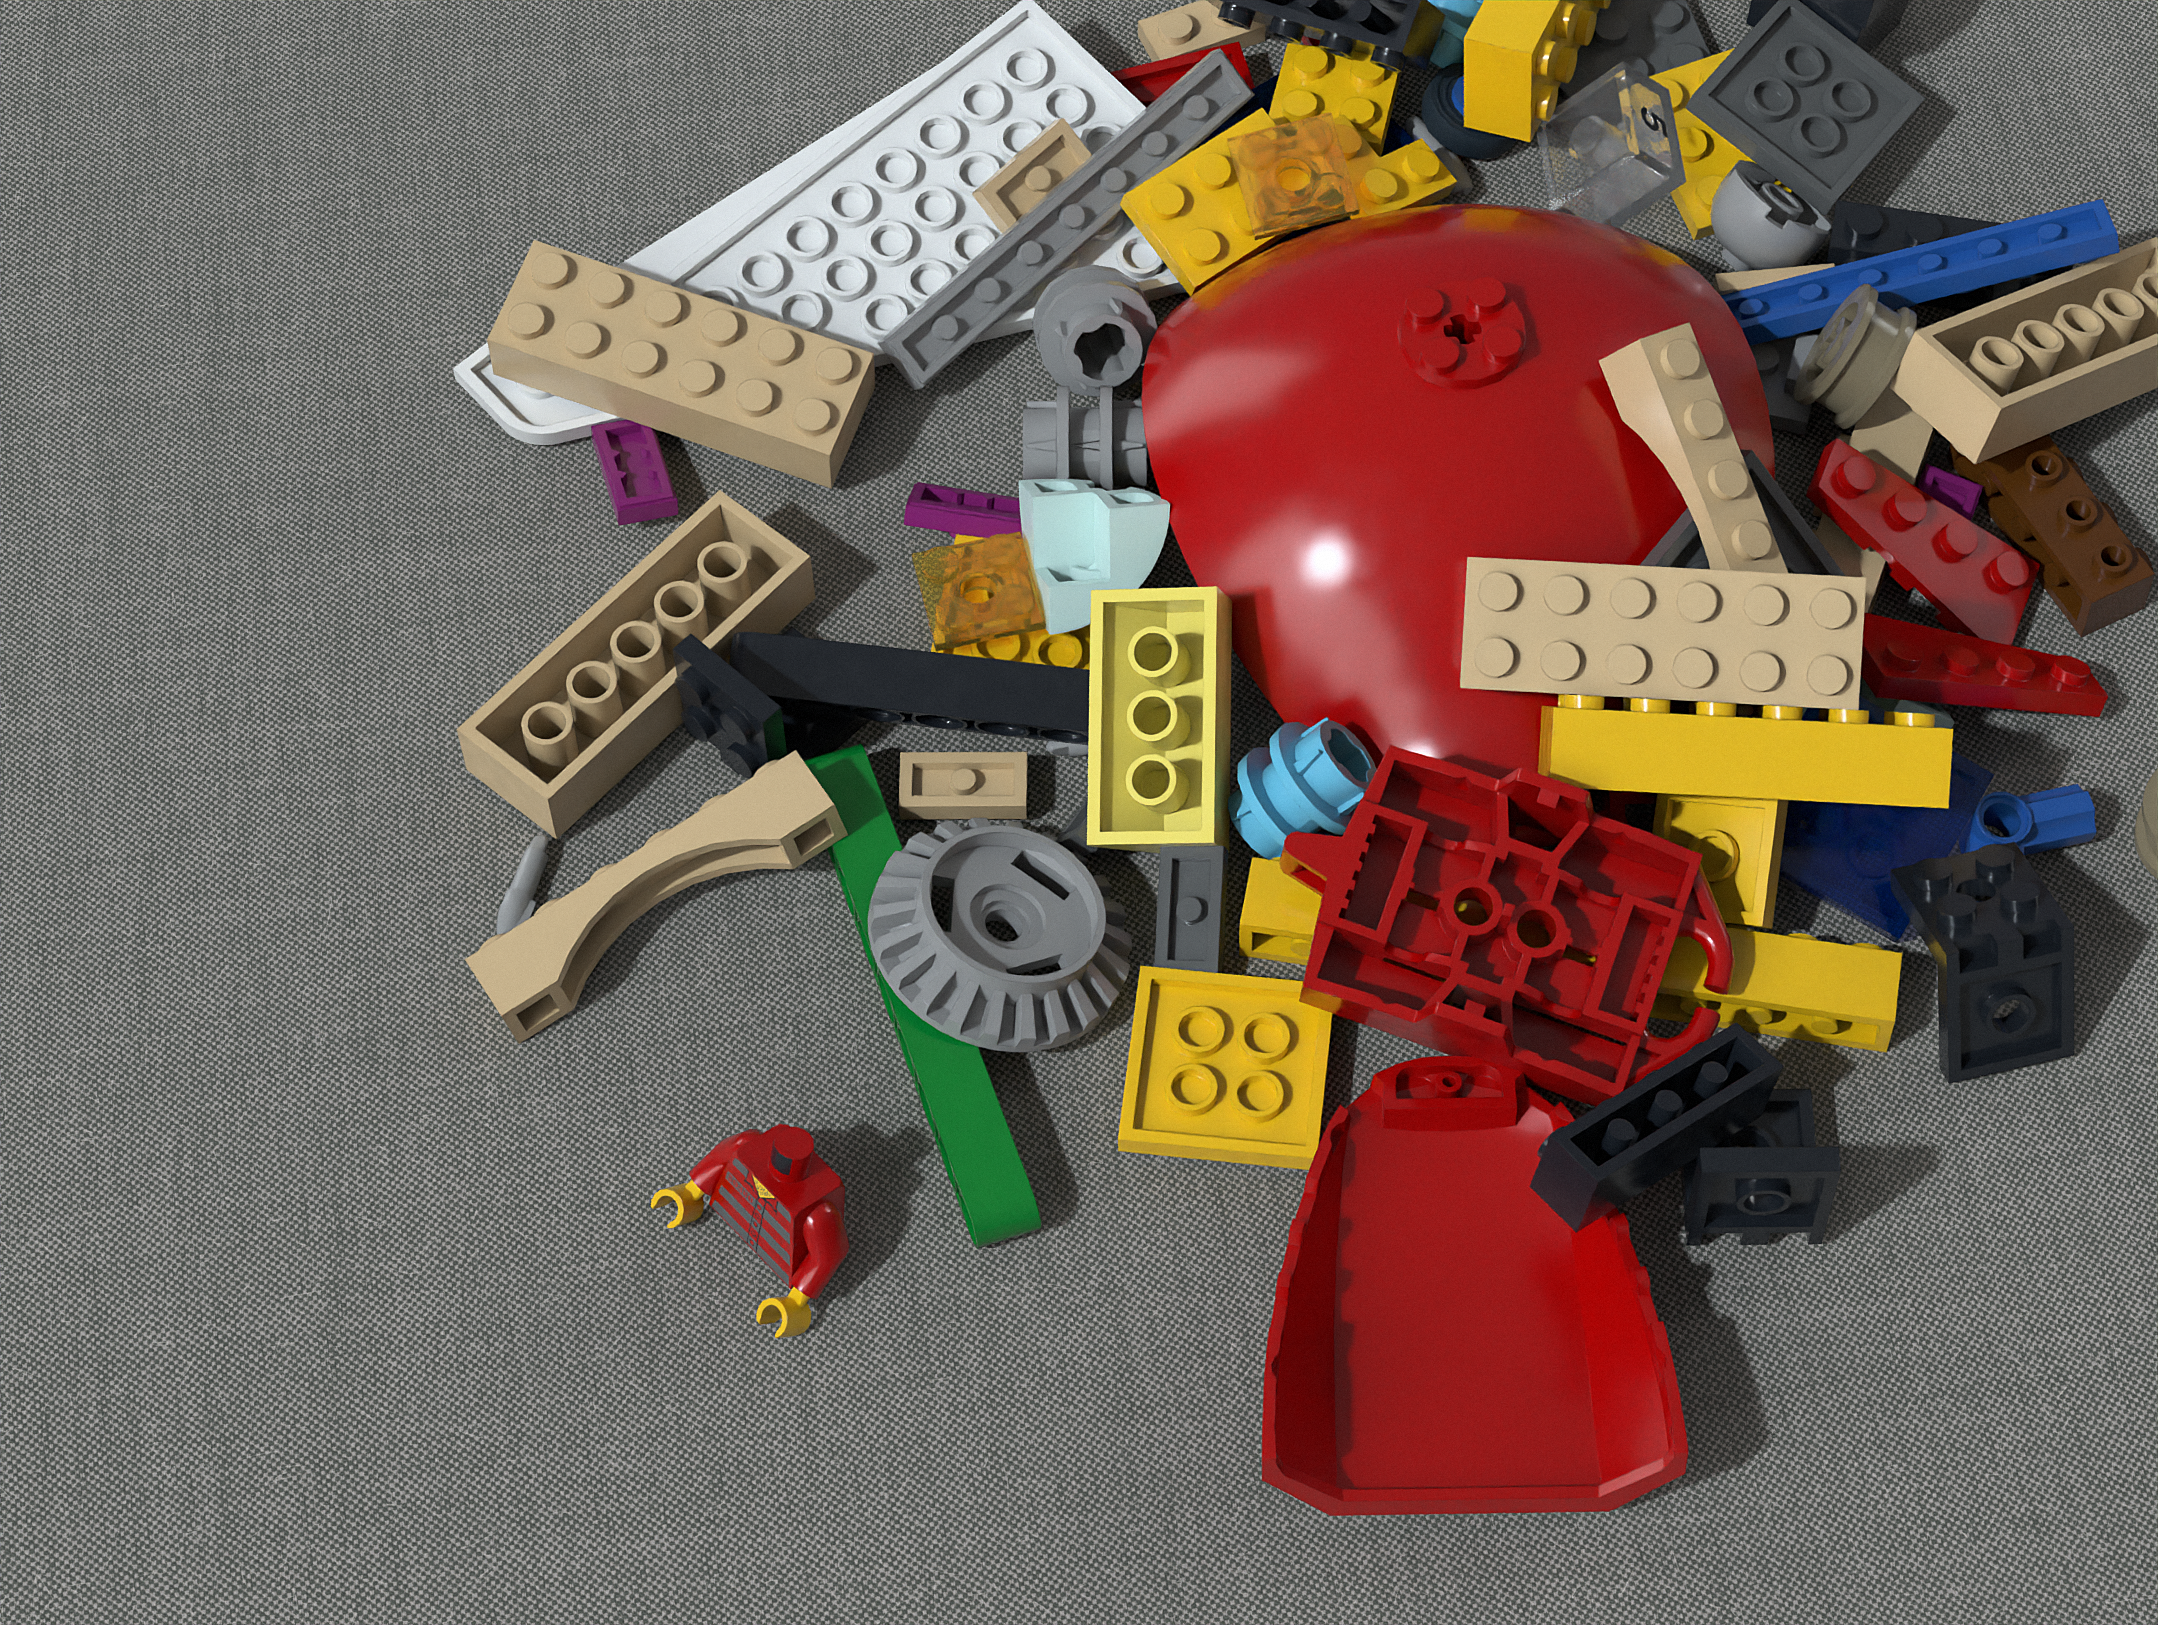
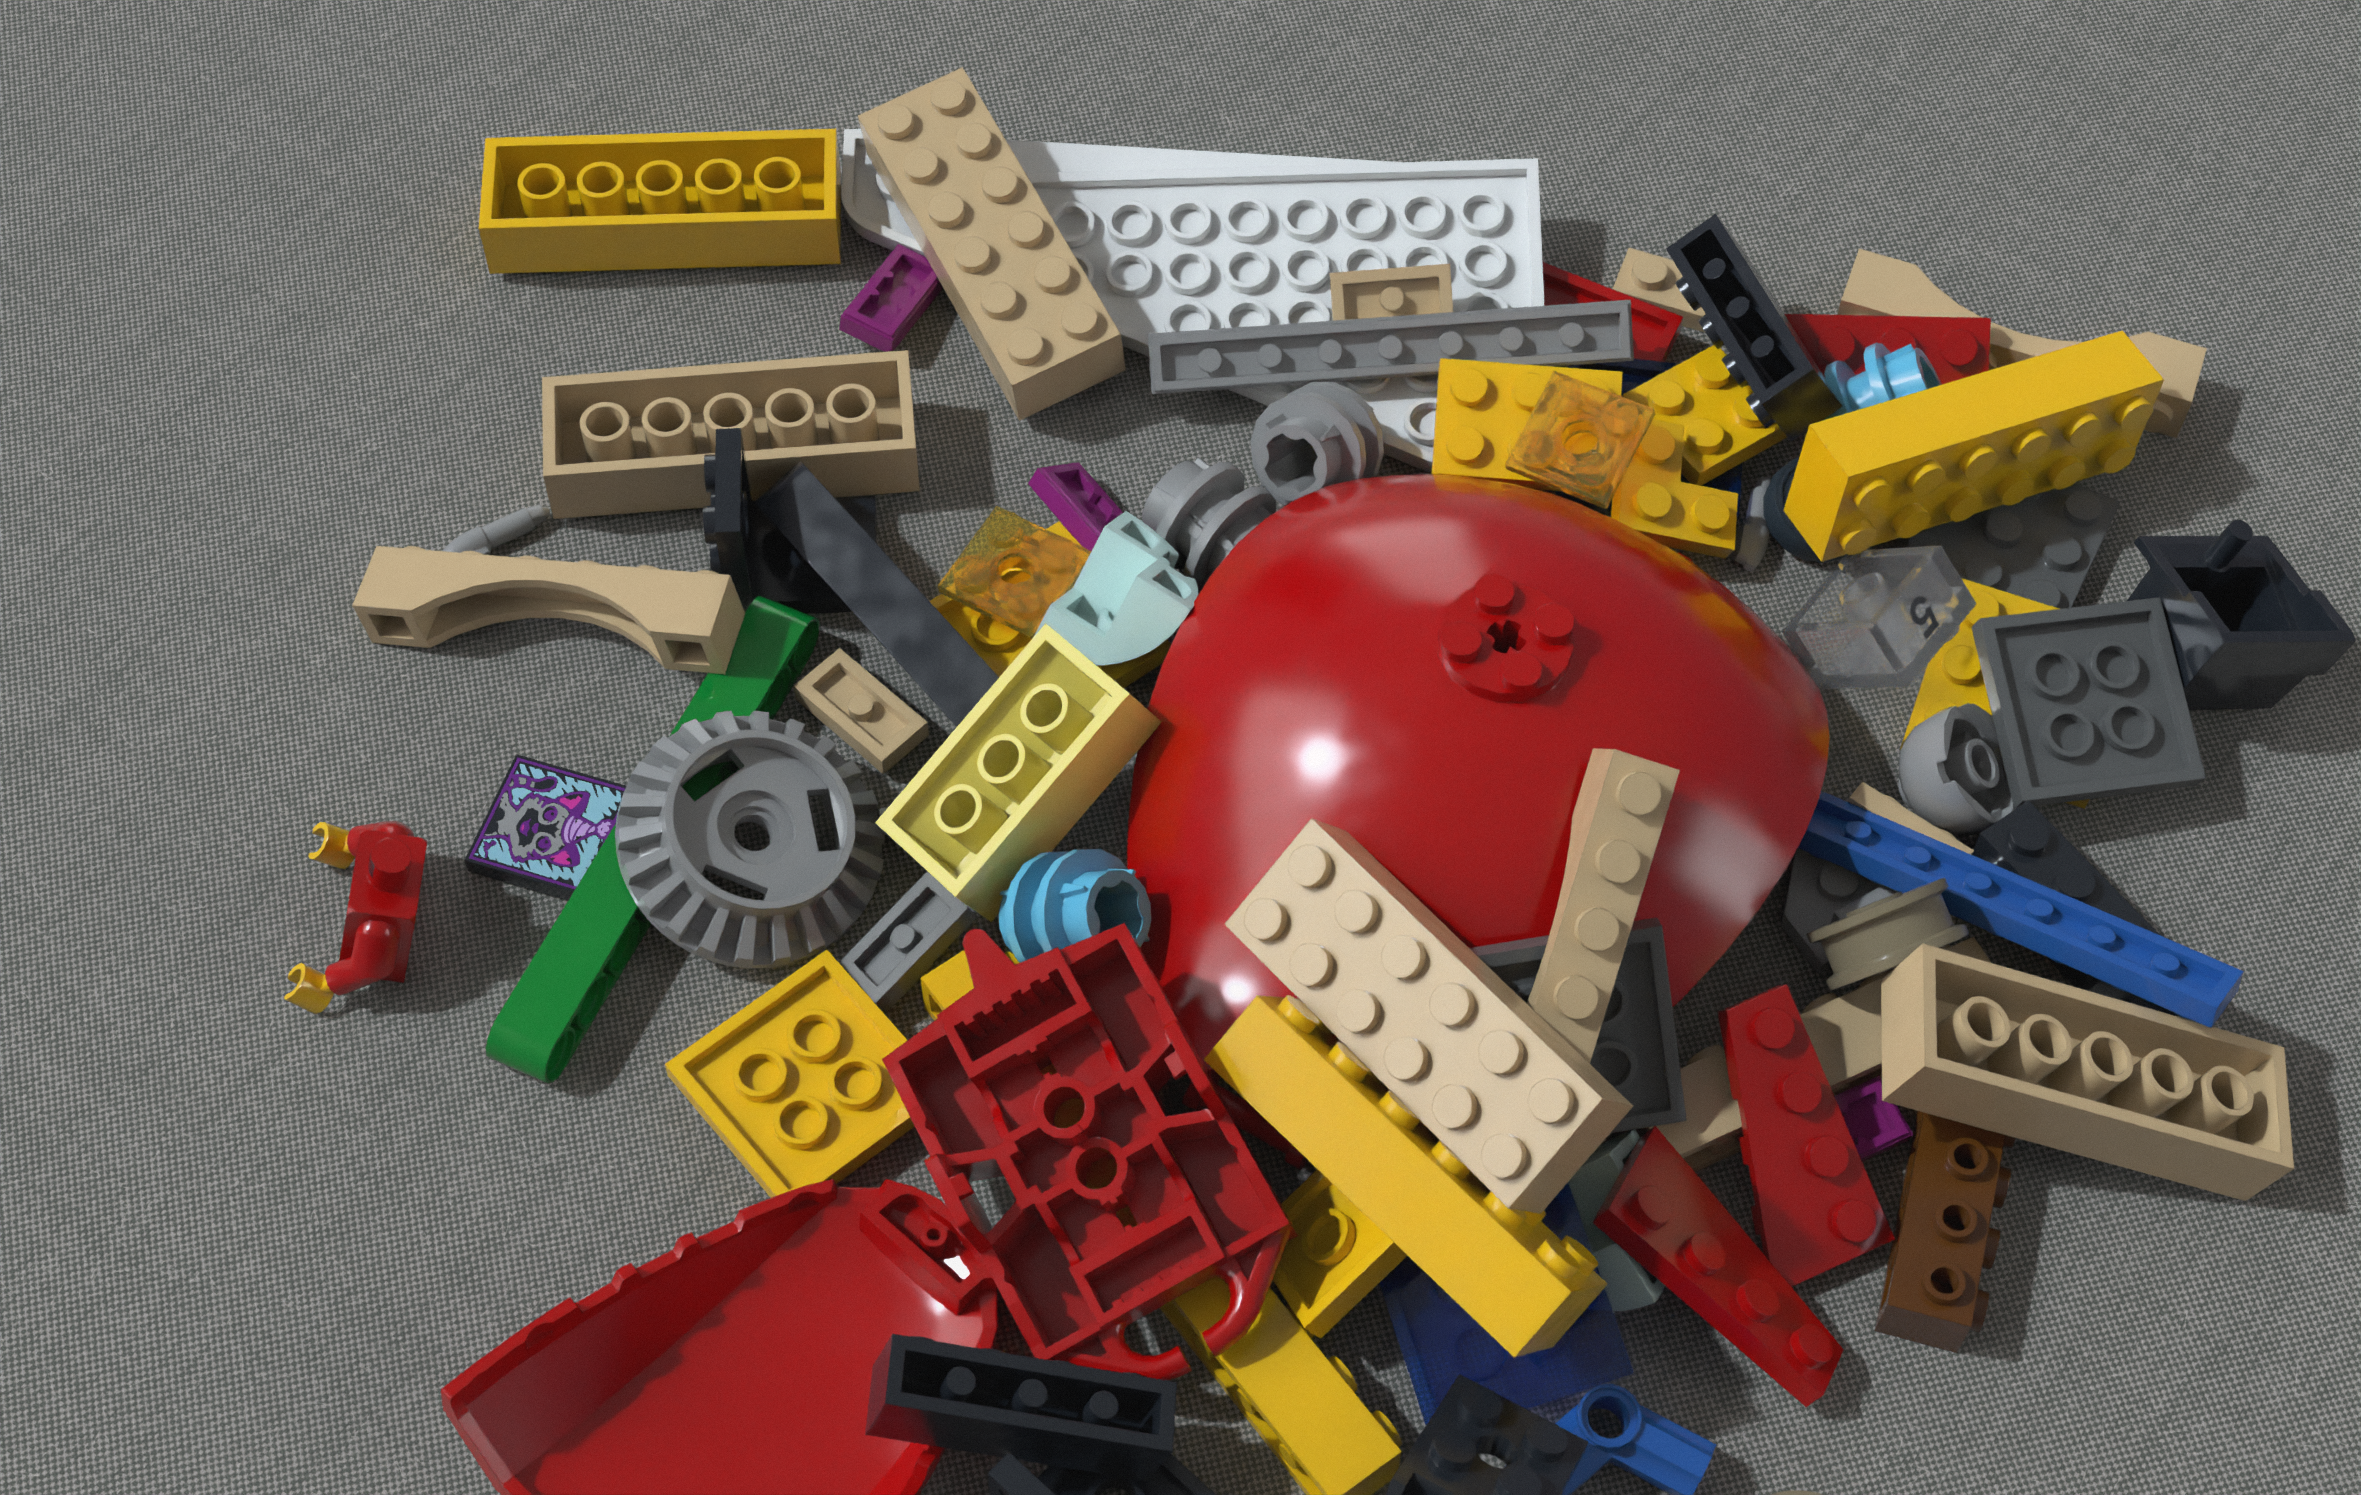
camera: 40 degrees right, 0 degrees up
none -> tile [464,754,626,900]
none -> yellow brick [479,129,841,274]

